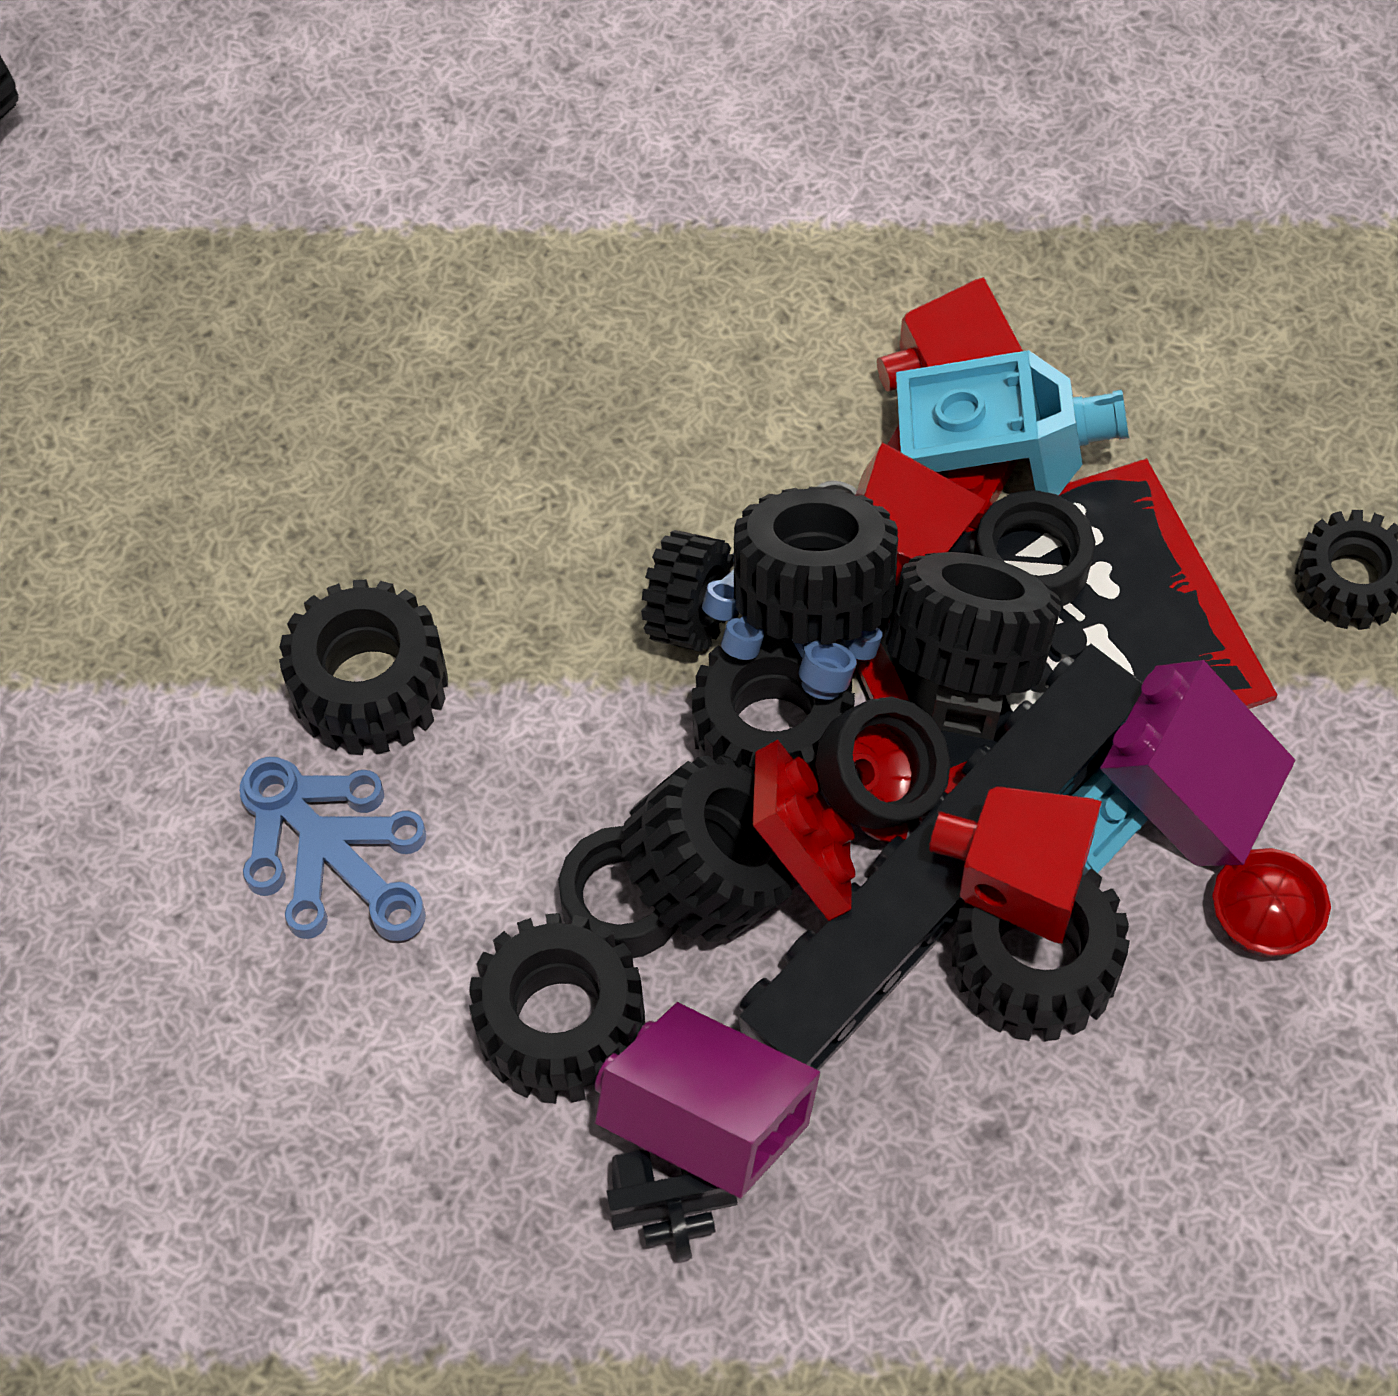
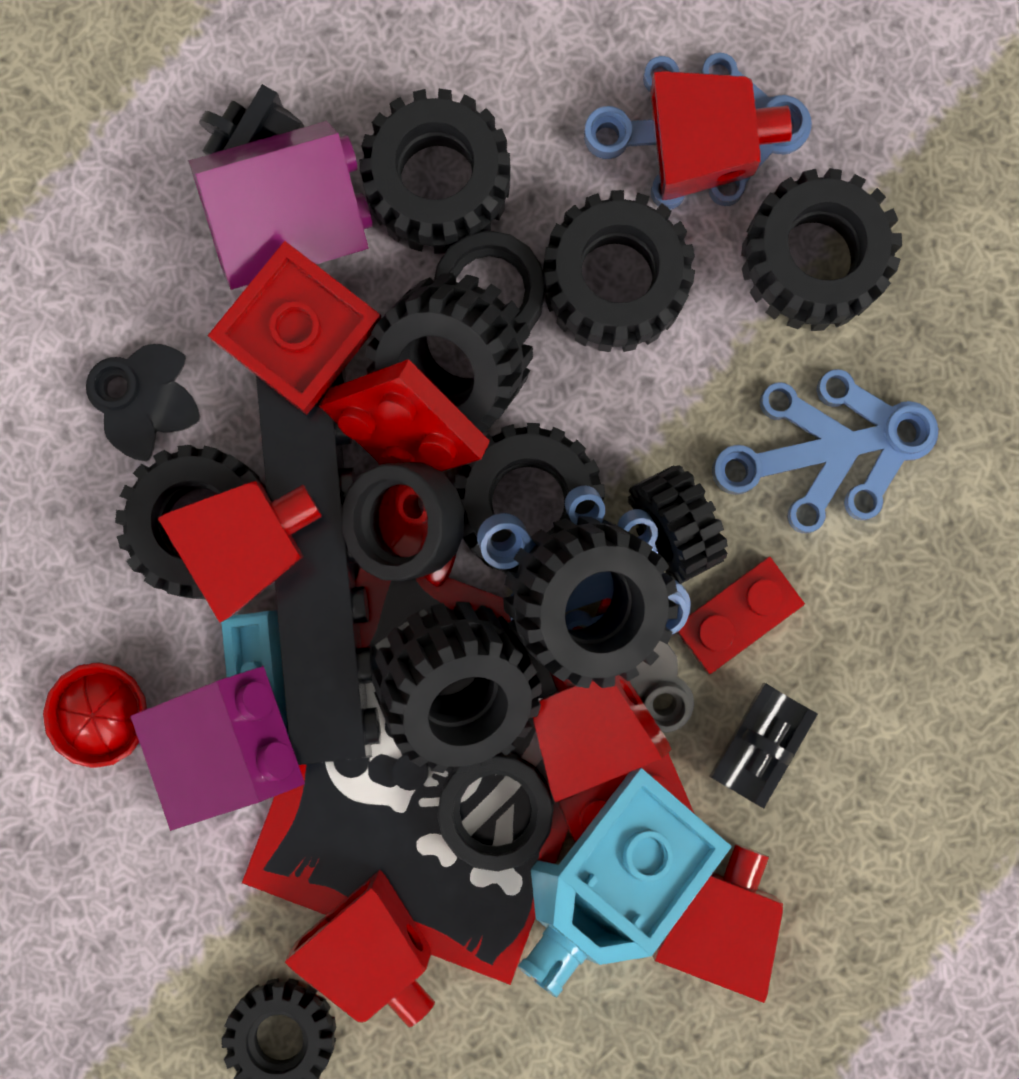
camera: 125 degrees right, 25 degrees up
none -> black plate [86,344,201,462]
none -> red plate [207,241,382,415]
none -> red torso [285,870,435,1028]
none -> black tyre [543,190,695,352]
none -> red torso [650,71,792,200]
none -> red plate [677,556,805,675]
none -> black hips [709,683,818,809]
none -> medium blue plant [712,369,938,533]

